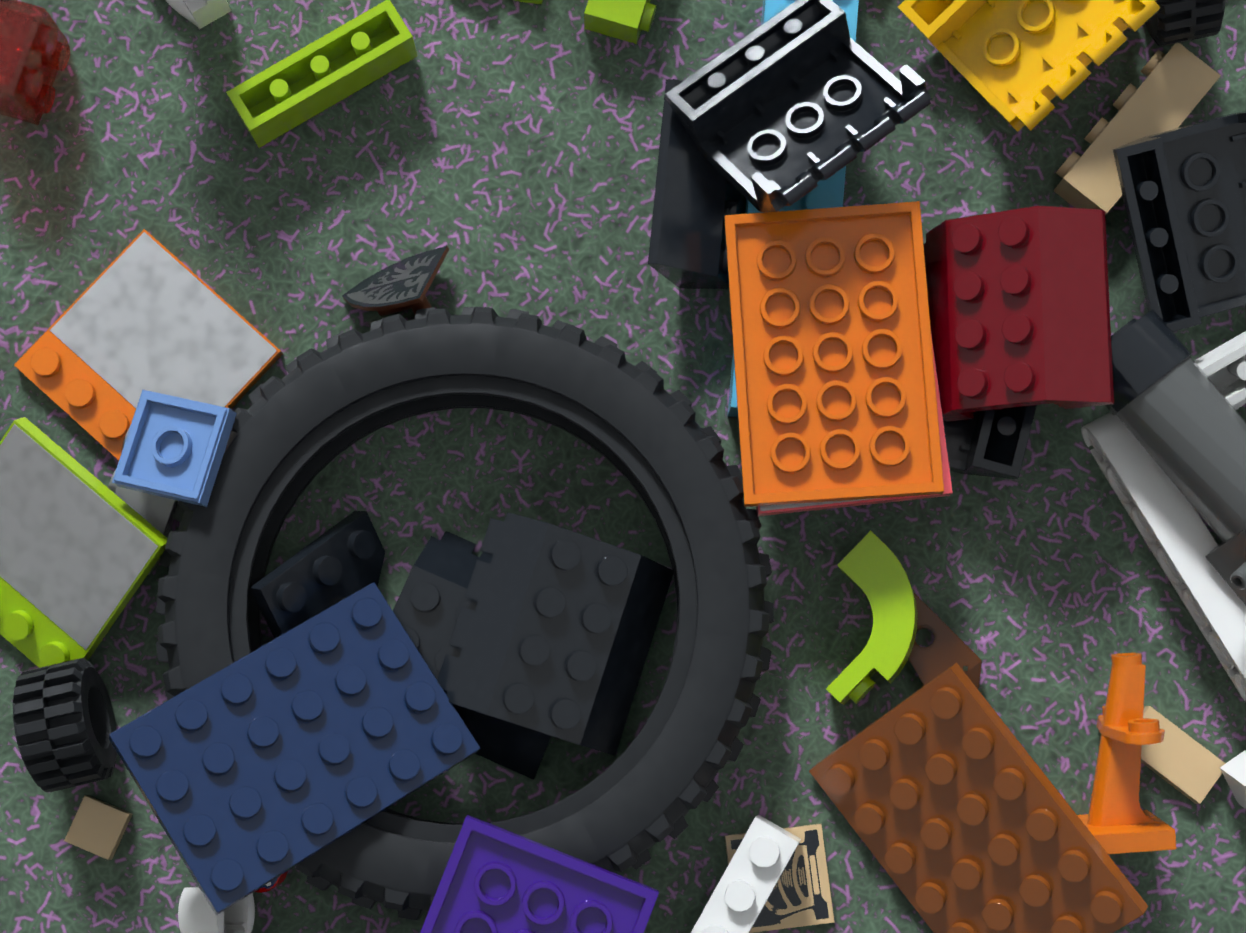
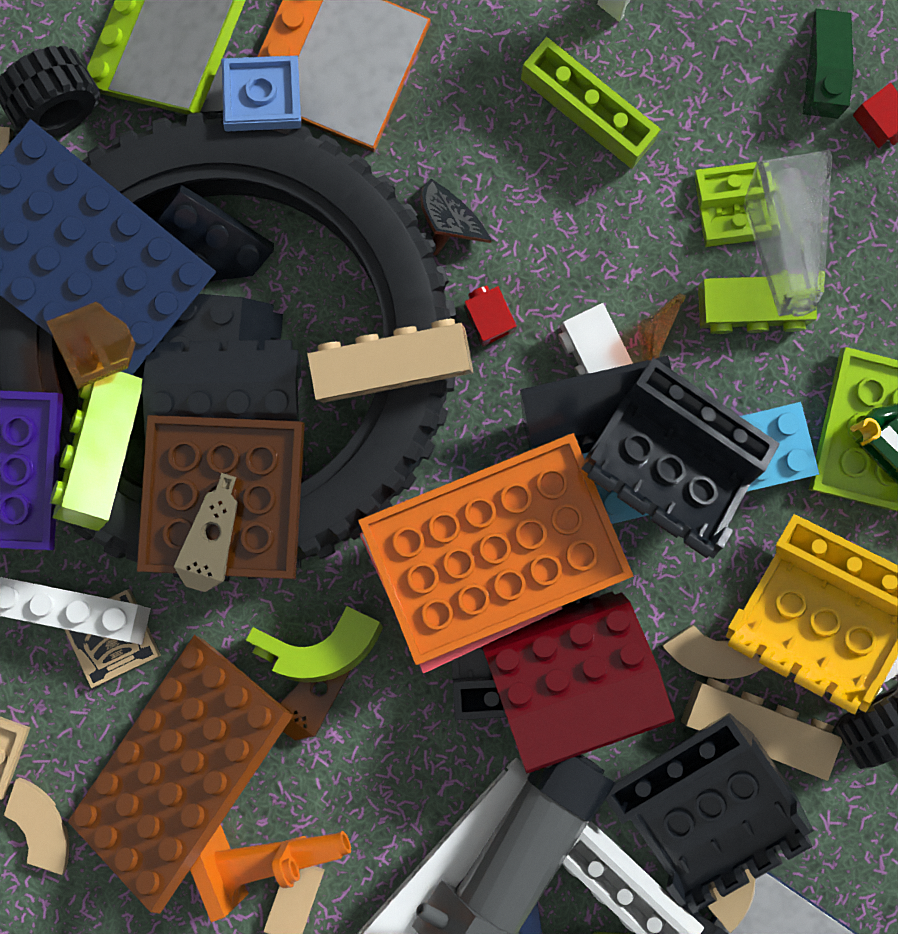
camera: 75 degrees right, 5 degrees up
none -> clear orange slope [46,302,136,389]
none -> brick [50,364,143,531]
none -> reddish brown plate [137,415,305,579]
none -> dark tan piece [174,473,238,592]
none -> tan brick [307,319,473,403]
none -> red brick [464,286,517,347]
none -> white brick [558,303,633,376]
none -> clear orange slope [638,293,686,361]
none -> tan tile [662,625,766,679]

